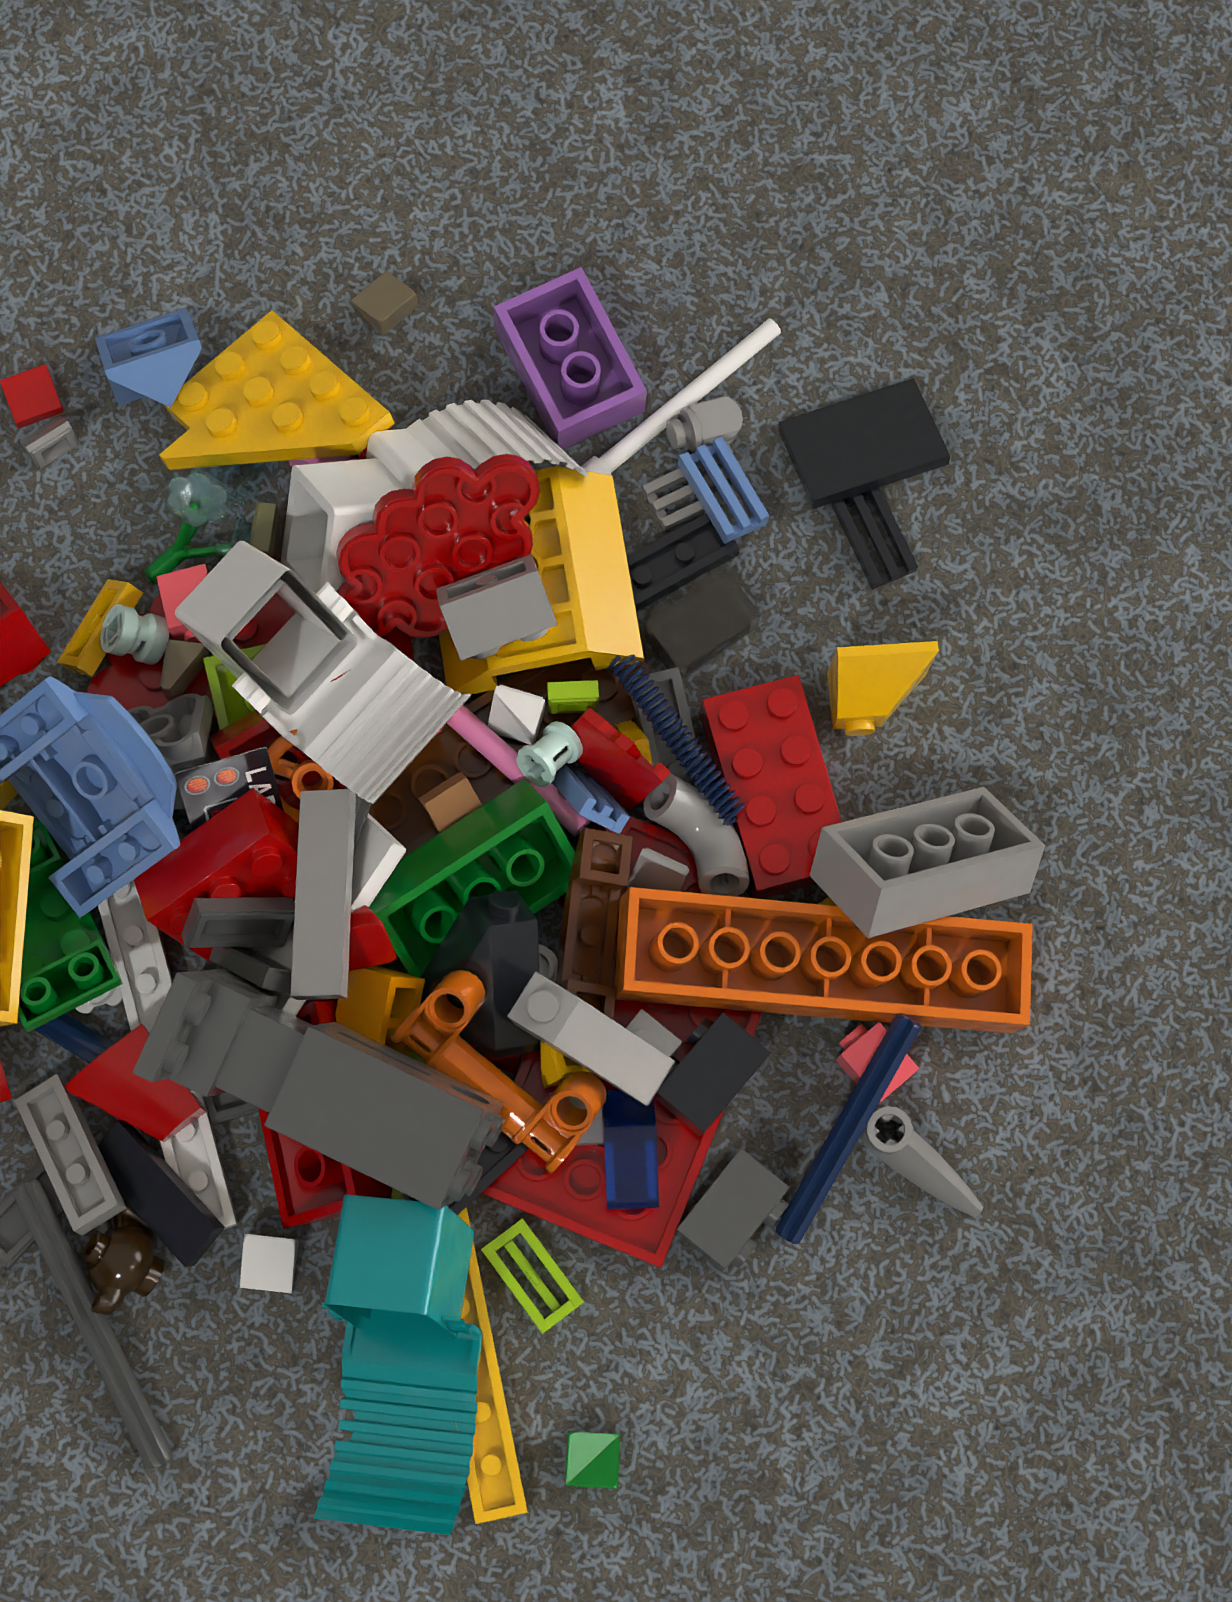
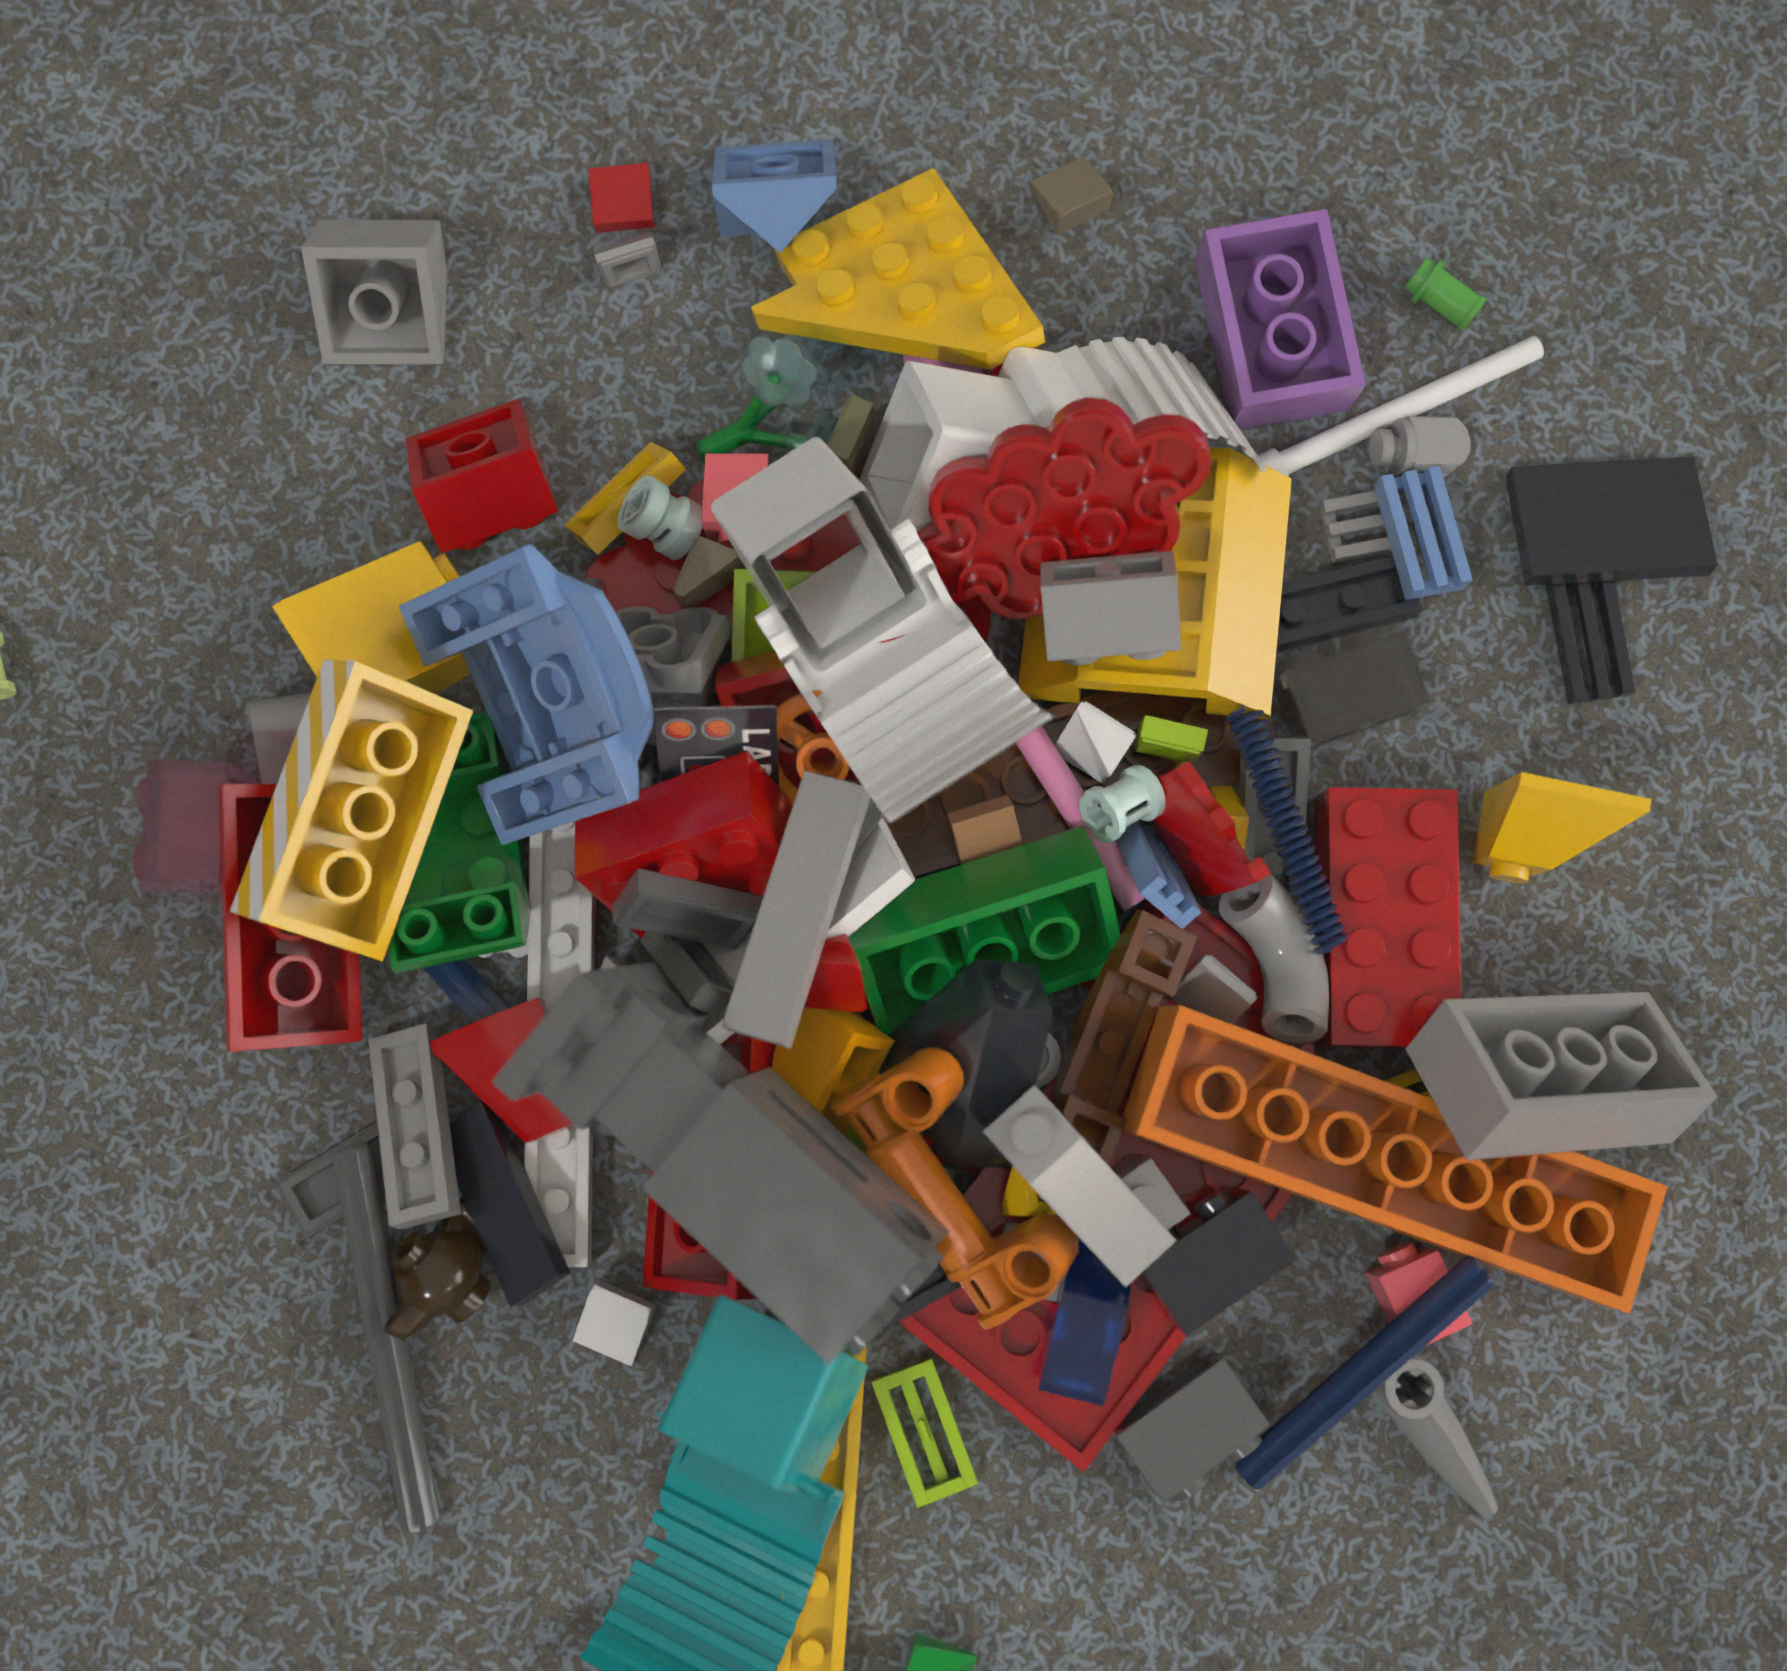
camera: 25 degrees right, 5 degrees up
none -> bright green pin [1404,257,1487,331]

